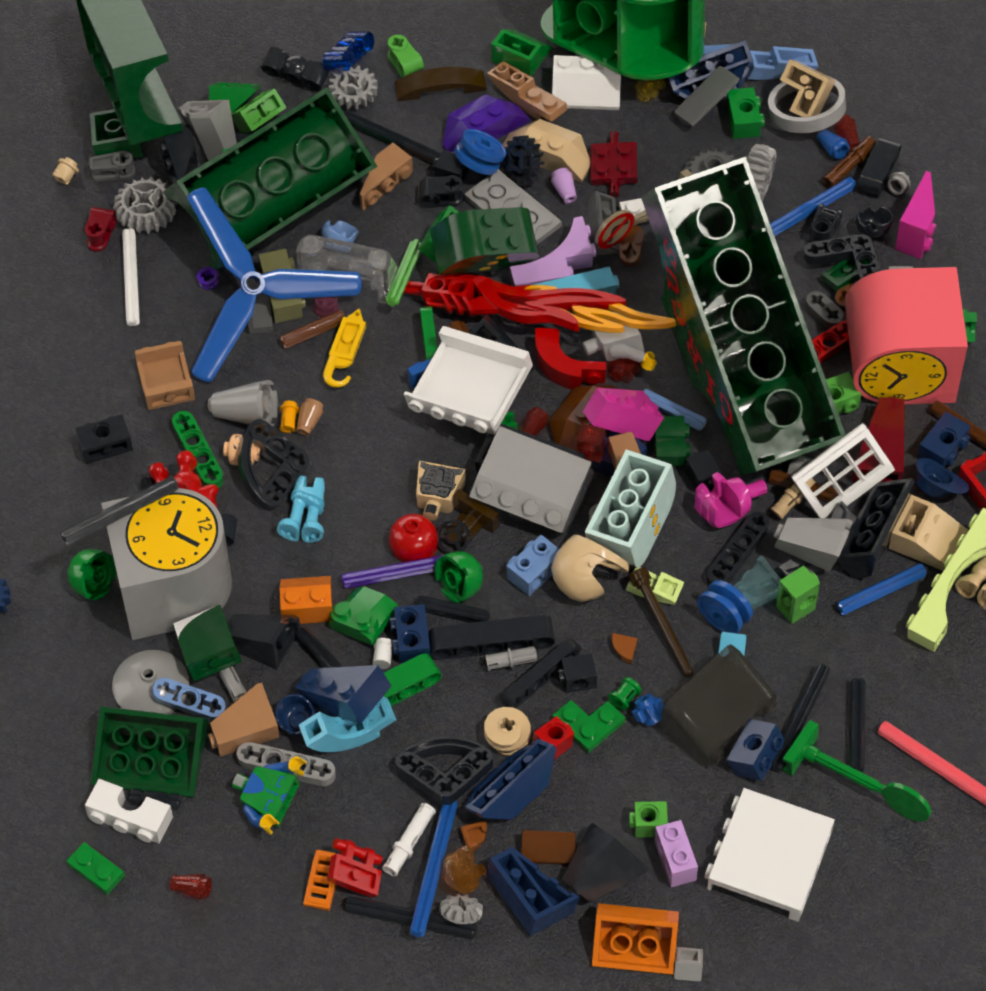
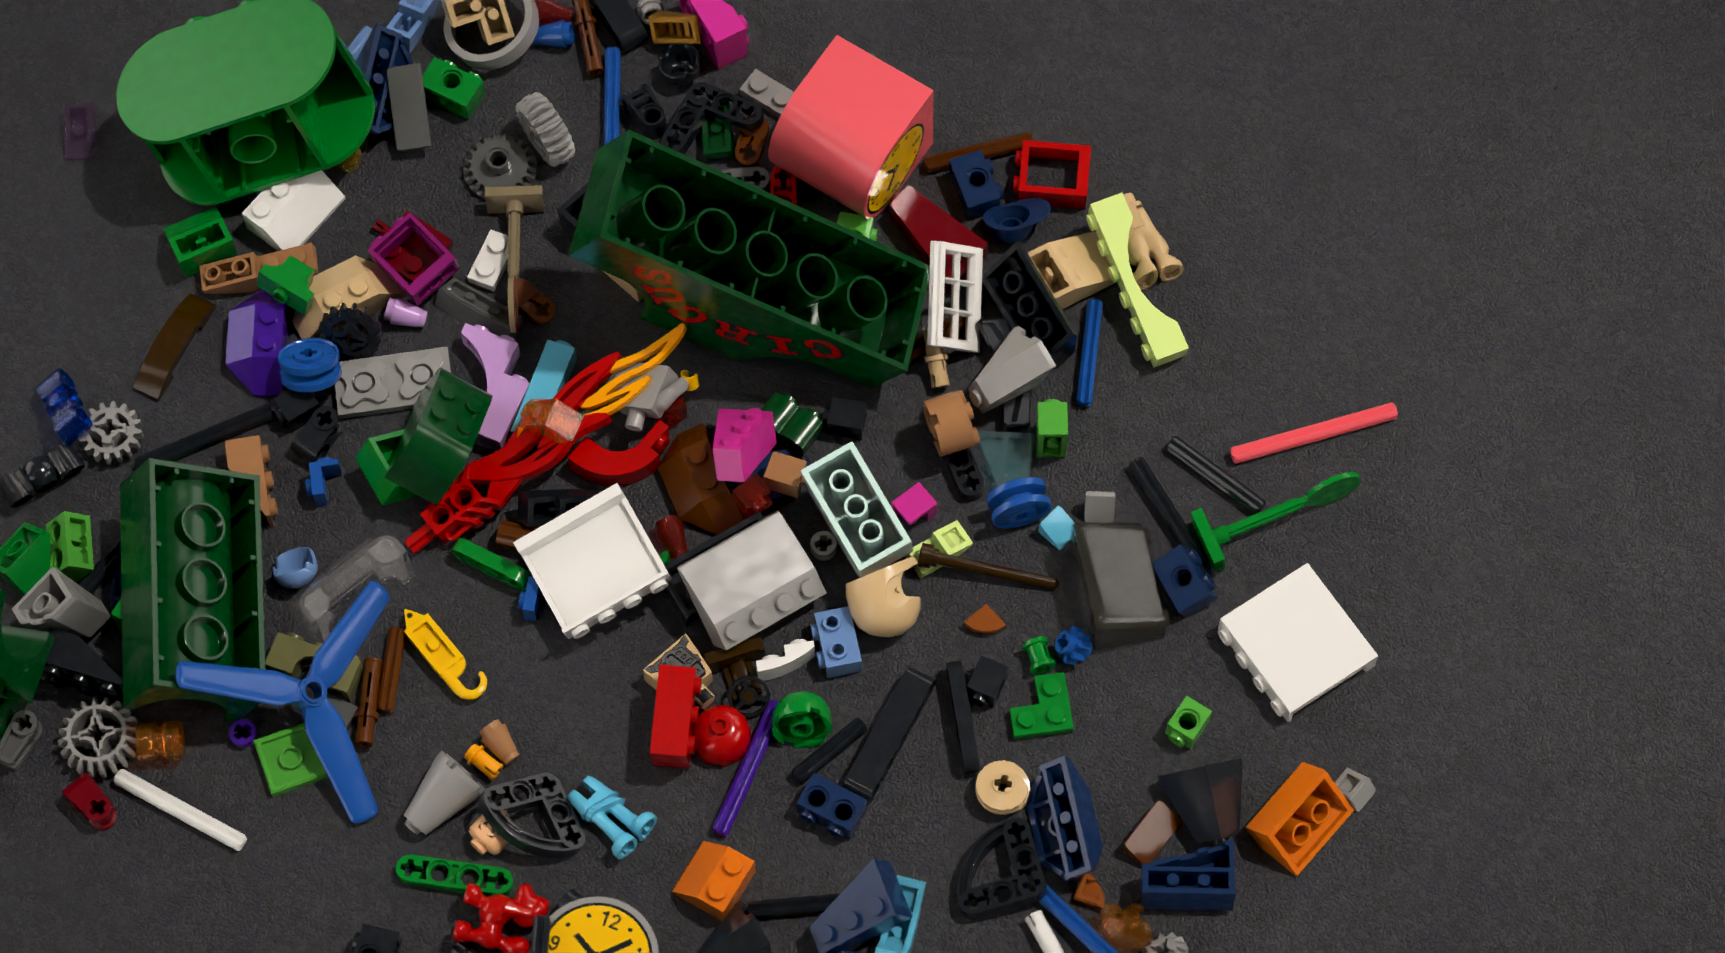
camera: 55 degrees left, 10 degrees up
medium nougat panel [135,341,195,410] -> none
clear pink wheel [314,296,339,318] -> none
green slope [328,586,399,646] -> none
white piece [373,638,393,669] -> none
green beam [384,653,442,706] -> none
bright green axle [385,239,421,307] -> none
bright green piece [388,35,424,77] -> none
light grey axle [485,646,537,671] -> none
red brick [532,716,574,760] -> none
medium blue axle [644,389,707,431] -> none
lavender brick [654,820,698,887] -> none
dark pink piece [694,472,767,528] -> none
none -> clear orange wheel [136,721,185,762]
none -> bright green tile [253,723,329,797]
none -> green brick [256,255,314,316]
none -> blue bracket [305,457,342,506]
none -> reddish brown pin [354,657,383,748]
none -> magenta window [367,212,460,306]
none -> clear orange slope [518,399,584,442]
none -> pearl gold slope [648,11,703,44]
none -> red wedge [650,664,702,769]
none -> white slope [756,639,815,681]
none -> dark pink panel [891,482,938,525]
none -> medium nougat brick [923,390,981,457]
none -> light grey slope [1084,491,1115,524]

